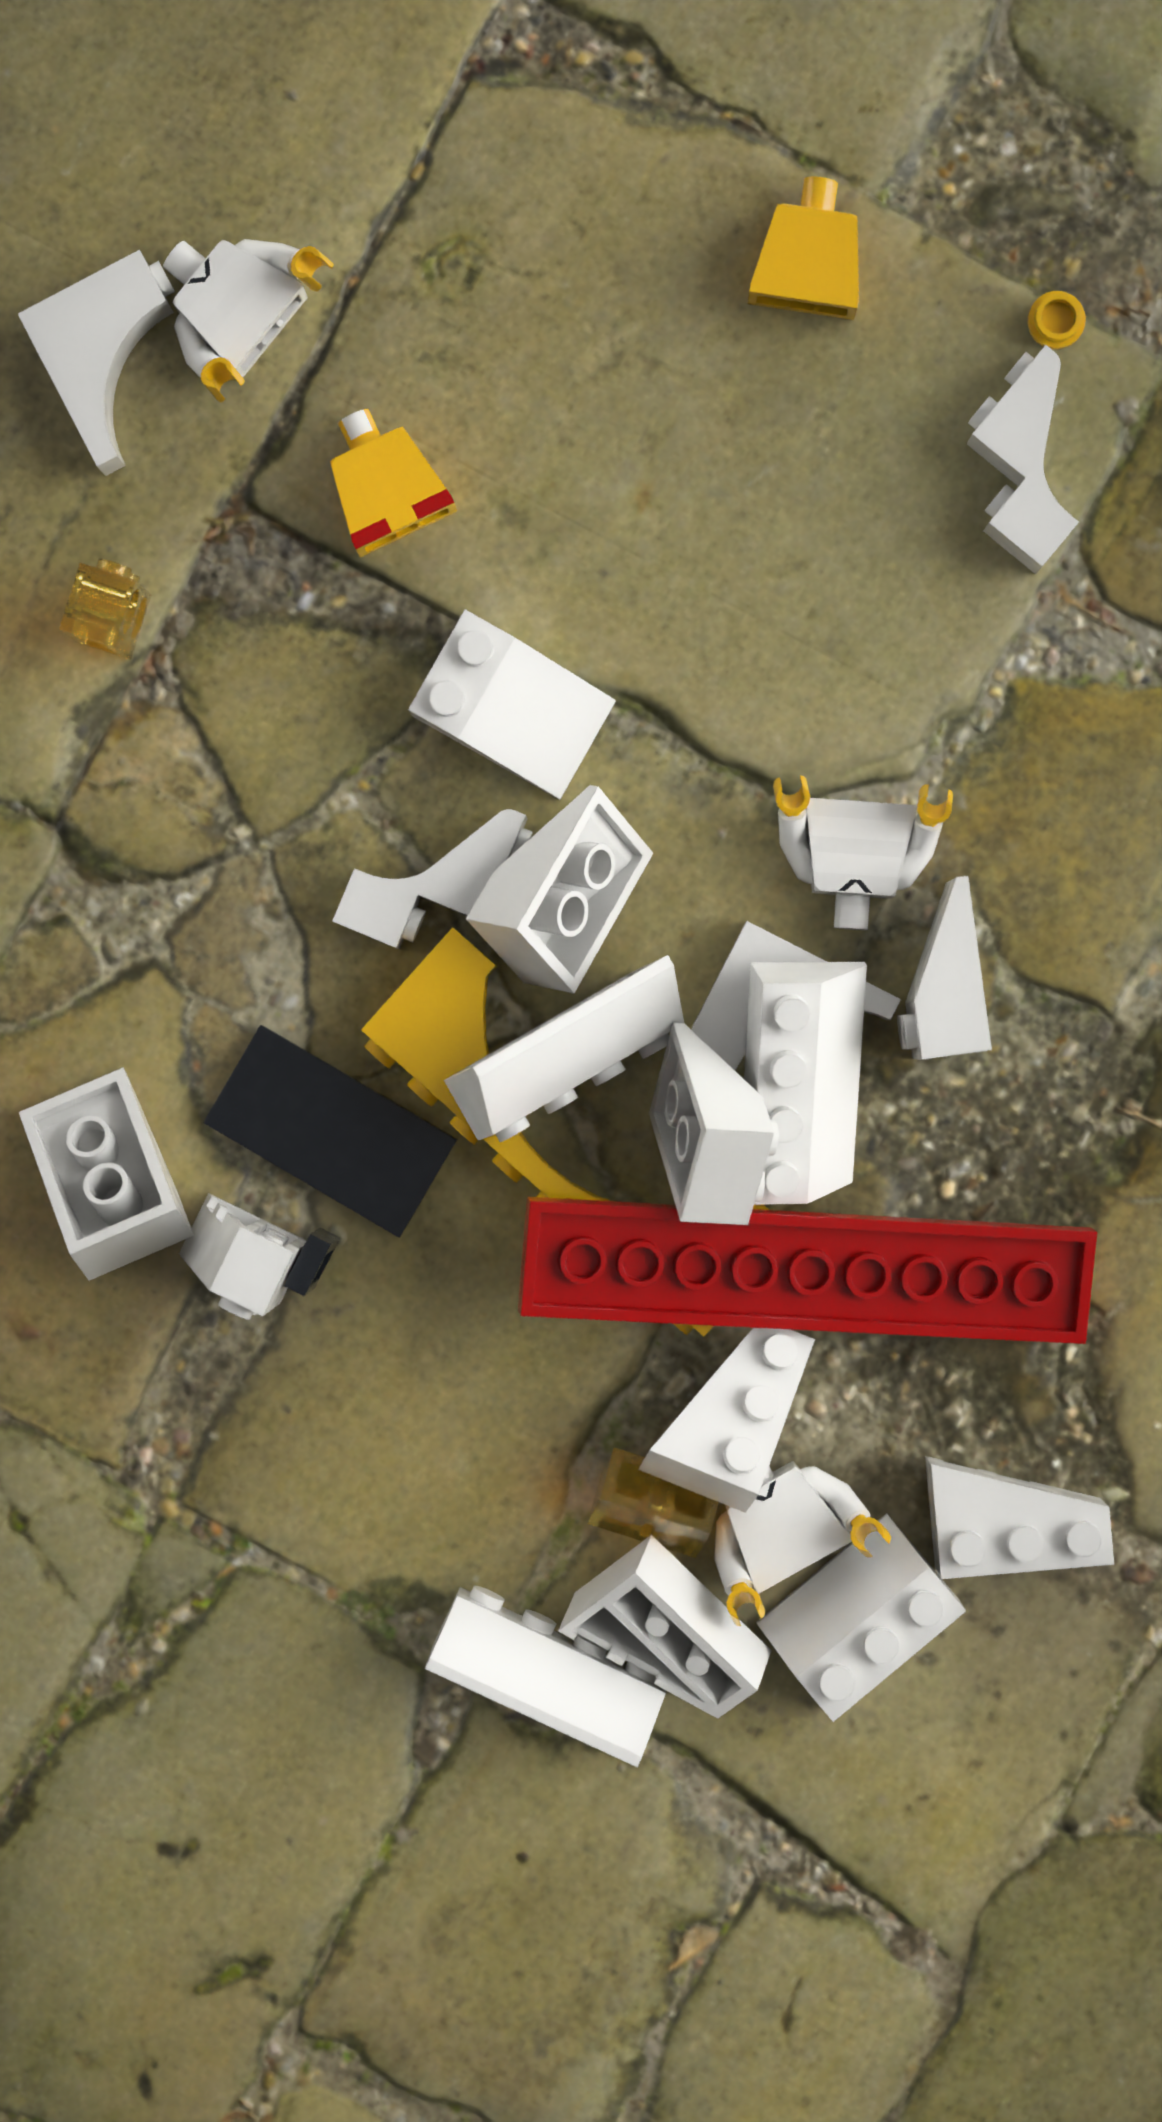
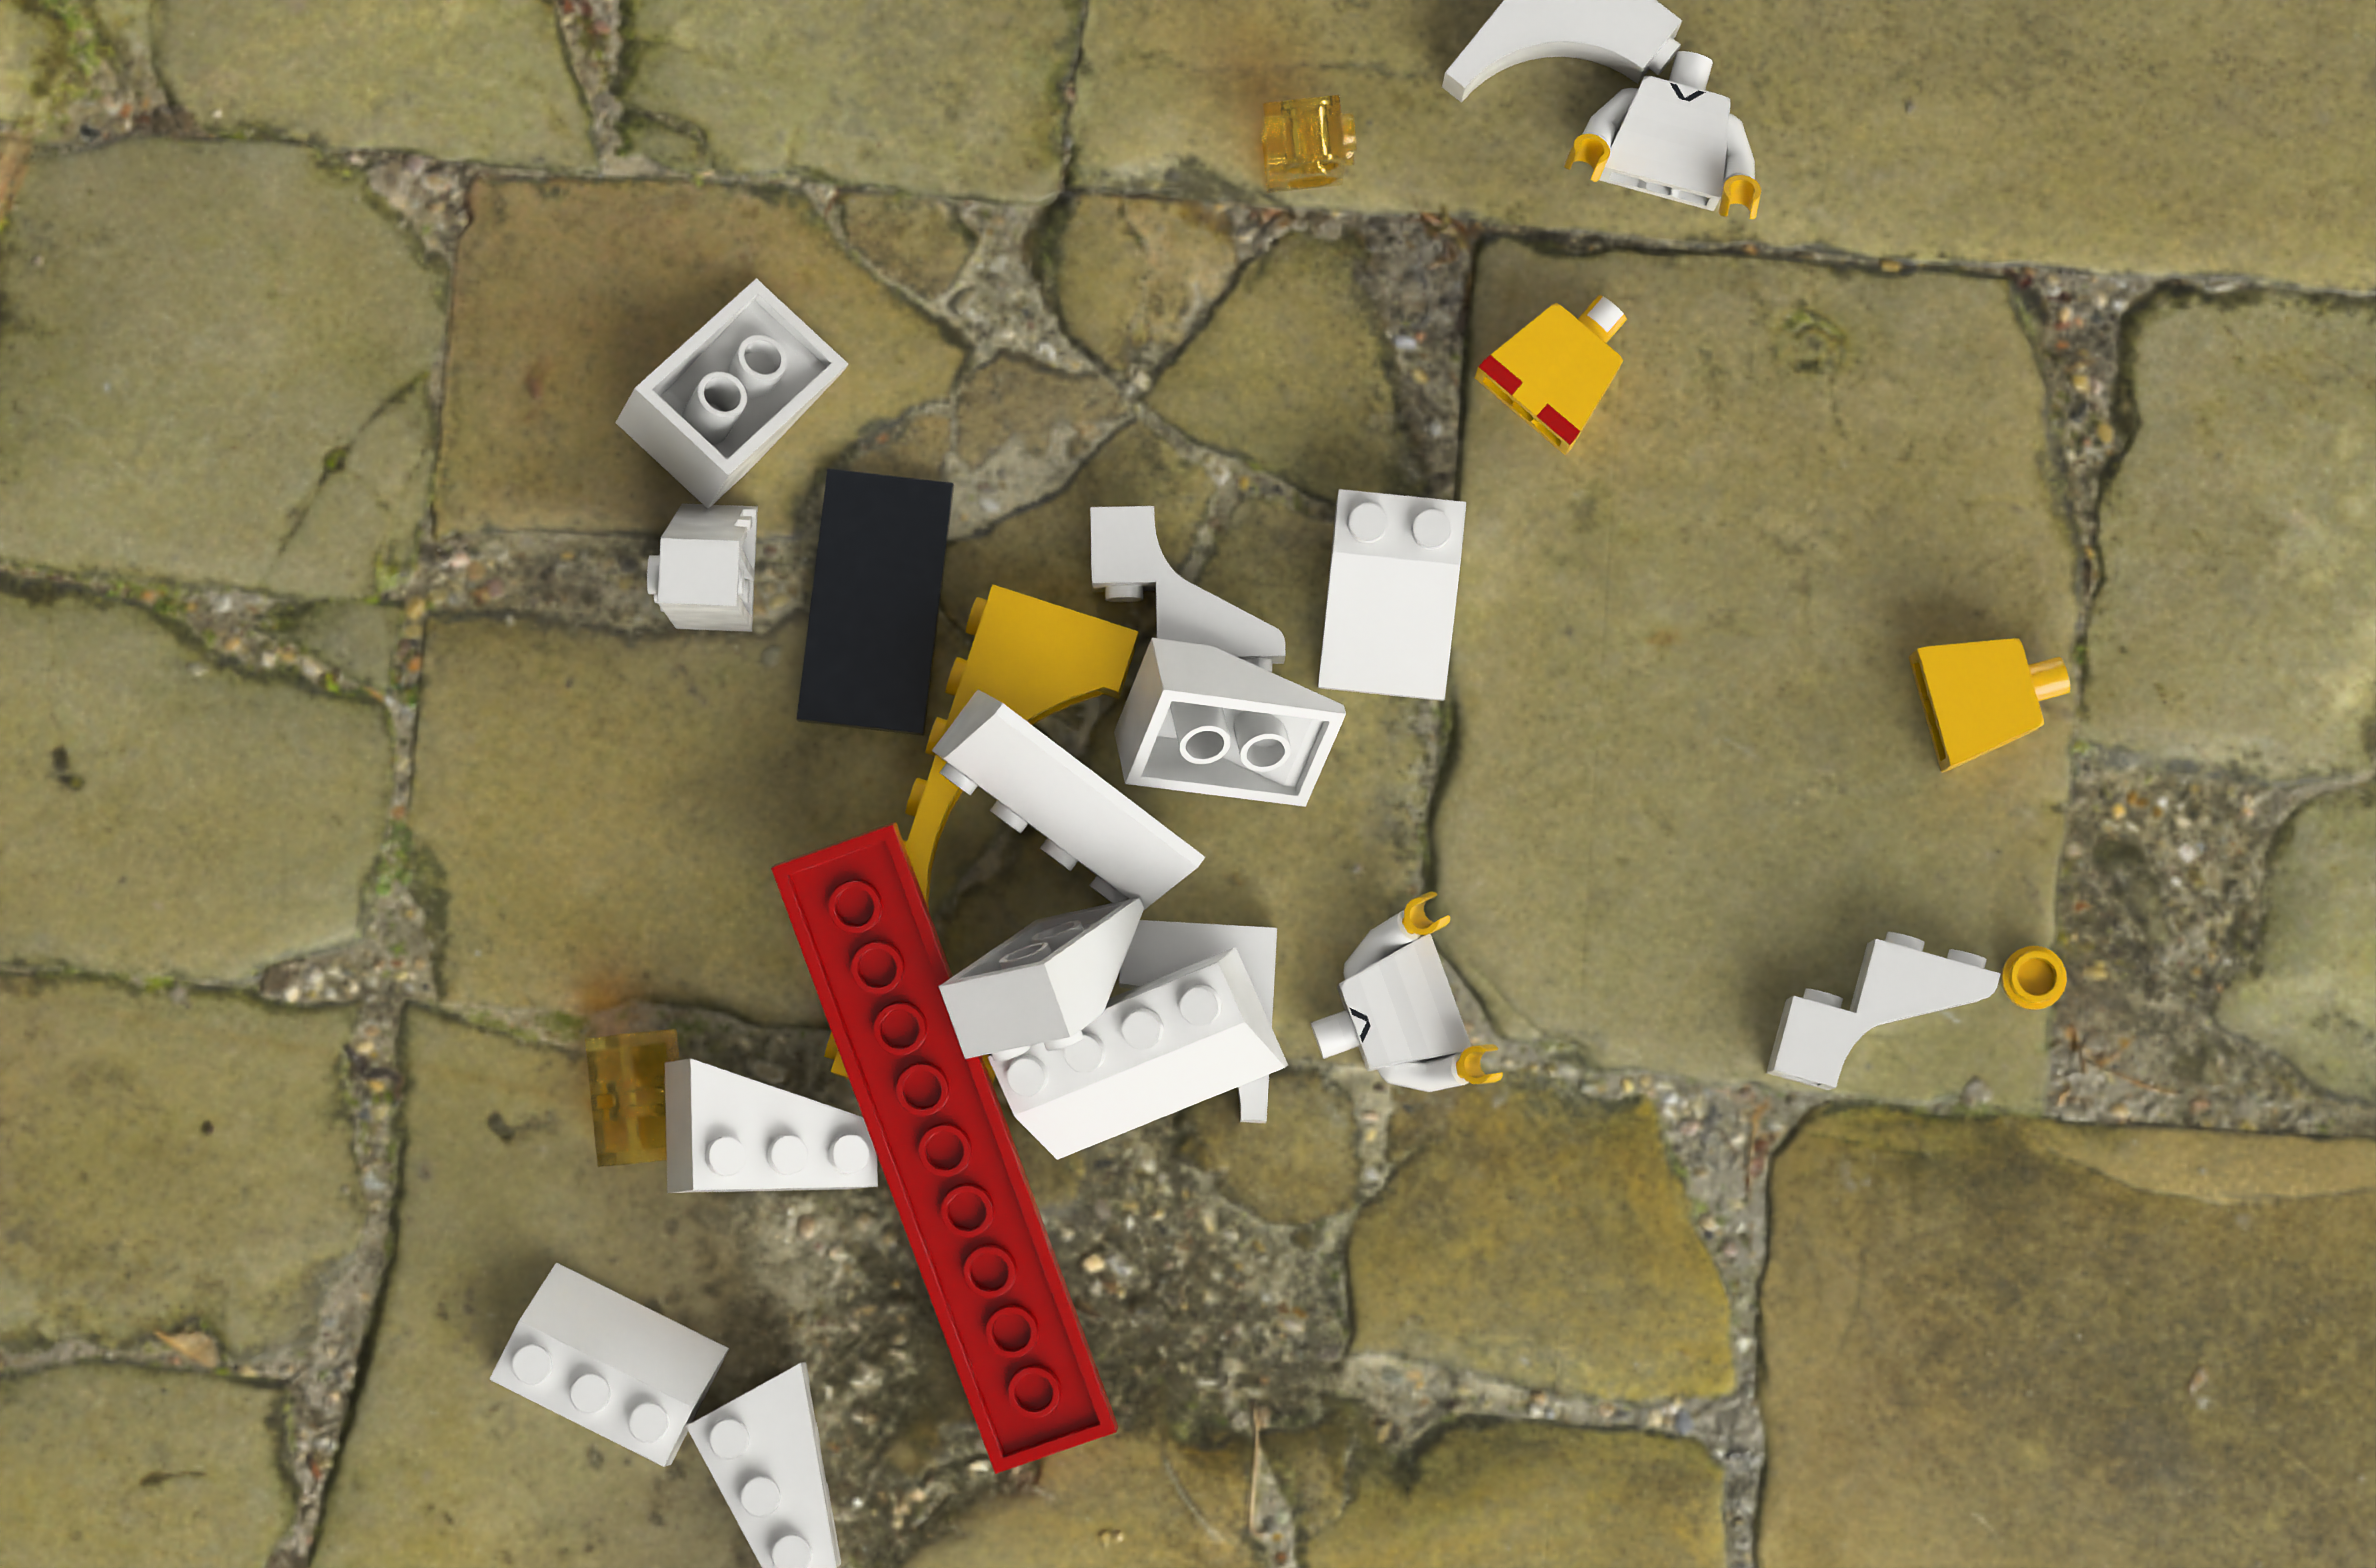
camera: 65 degrees right, 5 degrees down
black tile [284,1228,340,1296] -> none
white slope [425,1585,666,1767] -> none
white wedge [558,1535,771,1719] -> none
white torso [714,1461,891,1626] -> none
white slope [897,876,992,1060] -> none

